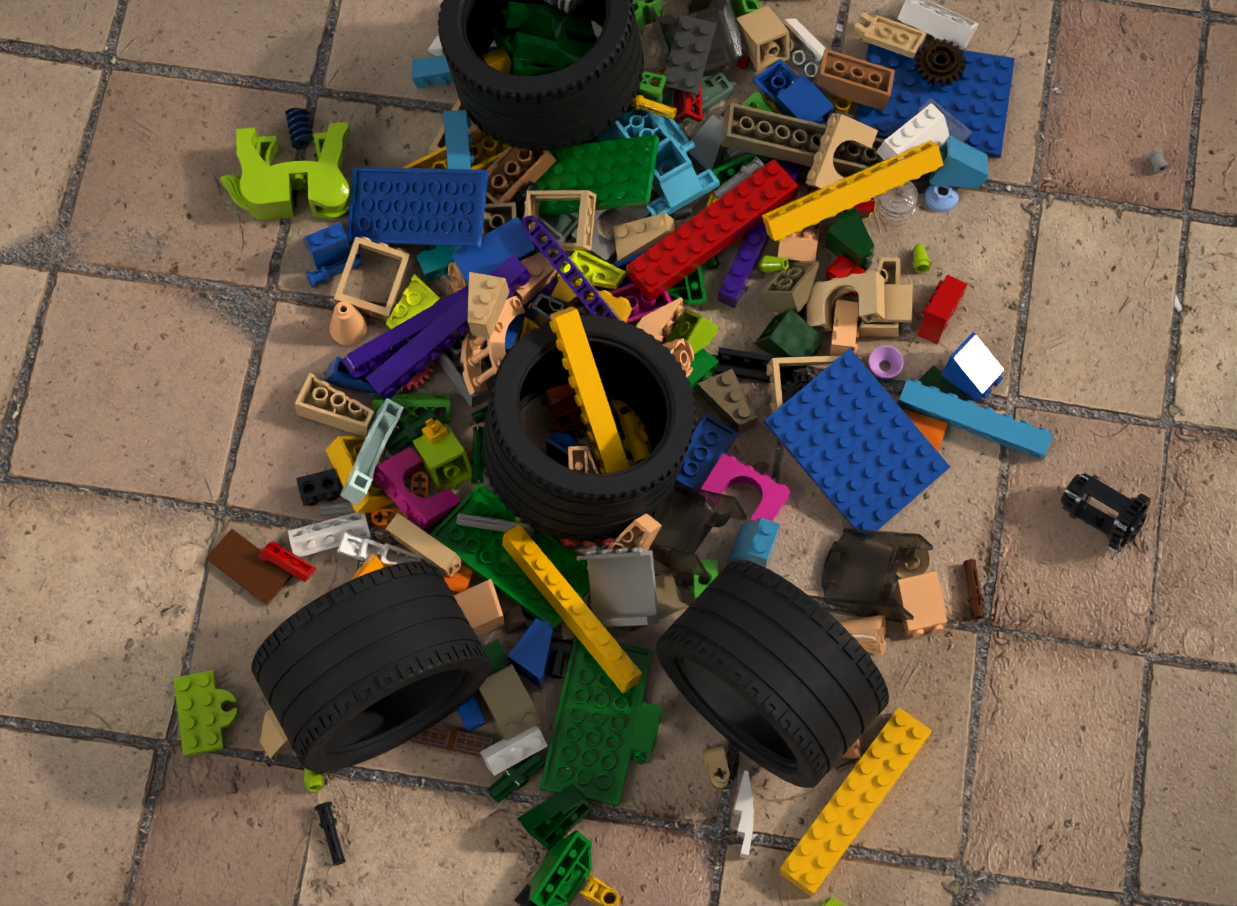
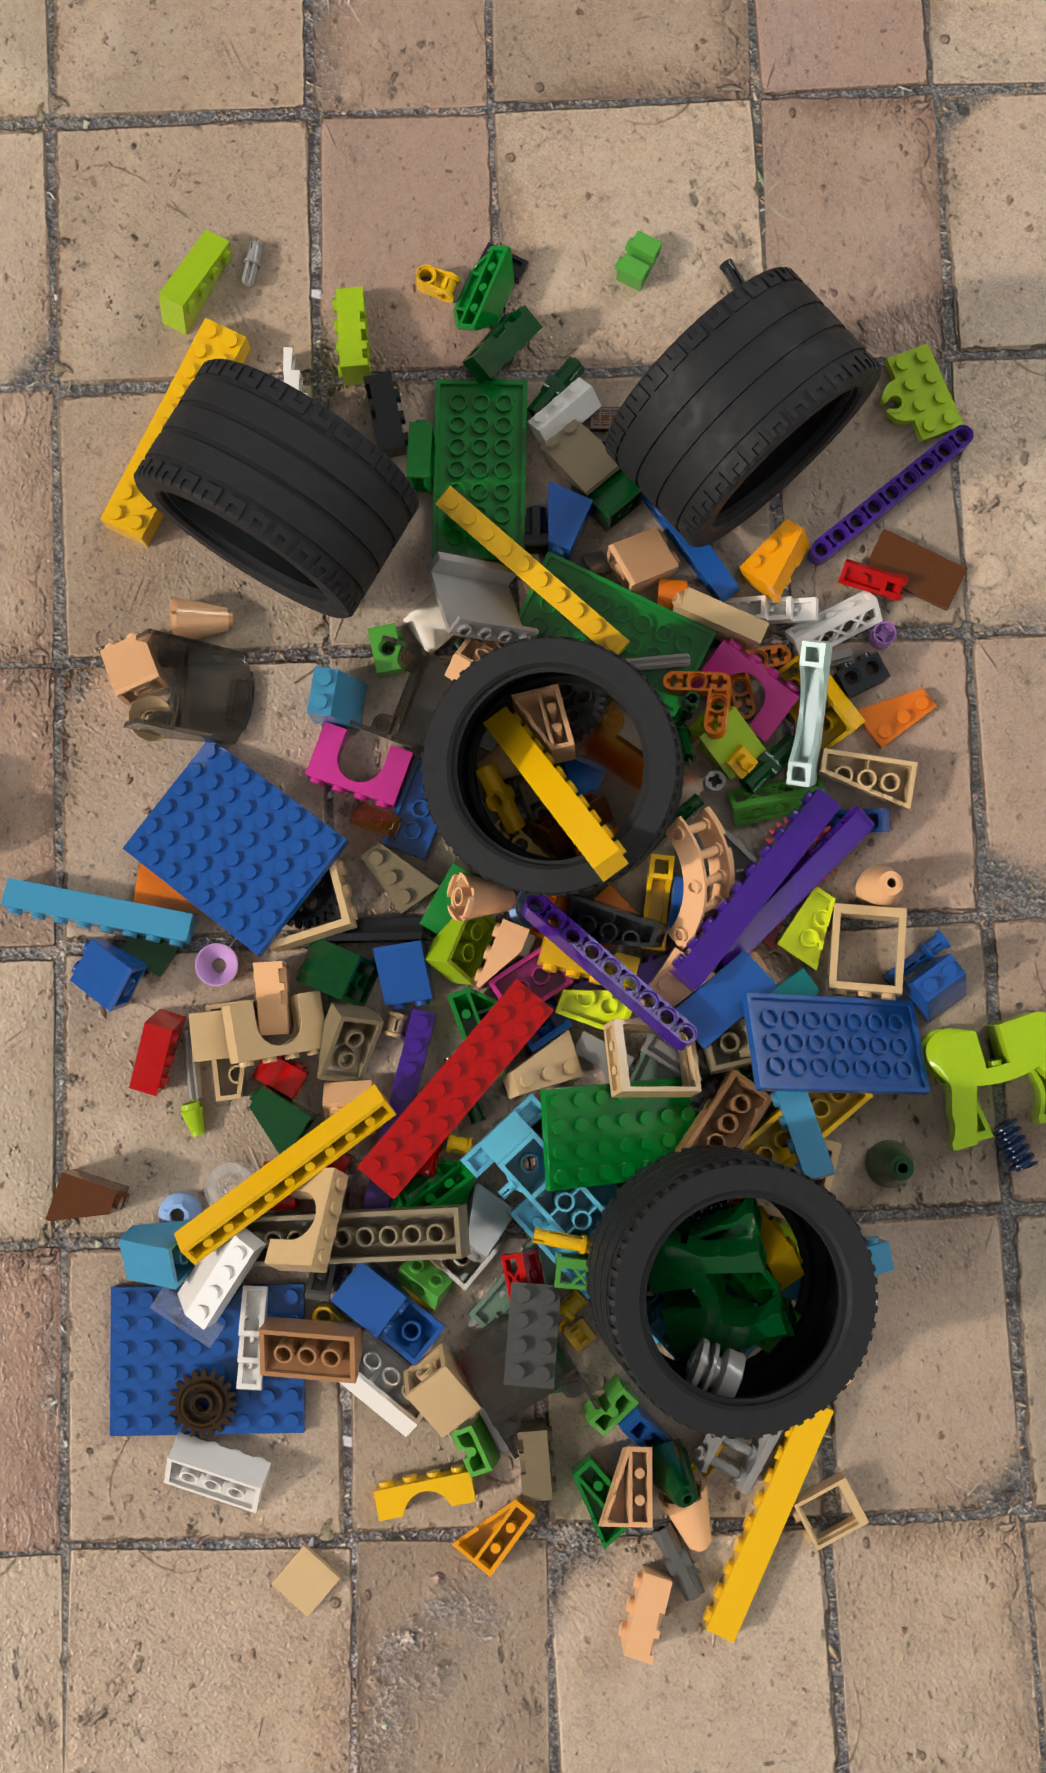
camera: 170 degrees right, 15 degrees up
tan wedge [468,272,509,339] -> none
light grey pin [713,156,764,199] -> none
lime cone [759,255,789,274] -> none
tan tile [852,12,927,59] -> none
reddish brown pin [963,559,985,620] -> none
none -> reddish brown slope [45,1169,130,1221]
none -> light grey axle [182,1030,203,1100]
none -> white slope [236,1286,268,1391]
none -> lime wedge [332,286,372,386]
none -> clear orange slope [348,803,403,840]
none -> black wedge [363,371,408,458]
none -> blue slope [373,940,435,1010]
none -> tan bush [382,1011,409,1039]
none -> yellow tile [563,1317,597,1352]
none -> bright green brick [615,231,662,291]
none -> orange beam [663,671,732,739]
none -> dark green pin [678,691,700,721]
none -> light grey bush [702,770,726,795]
none -> dark purple beam [808,425,974,565]
none -> orange wing [858,688,937,749]
none -> dark green cone [865,1140,914,1188]
none -> medium lavender wheel [869,621,897,650]

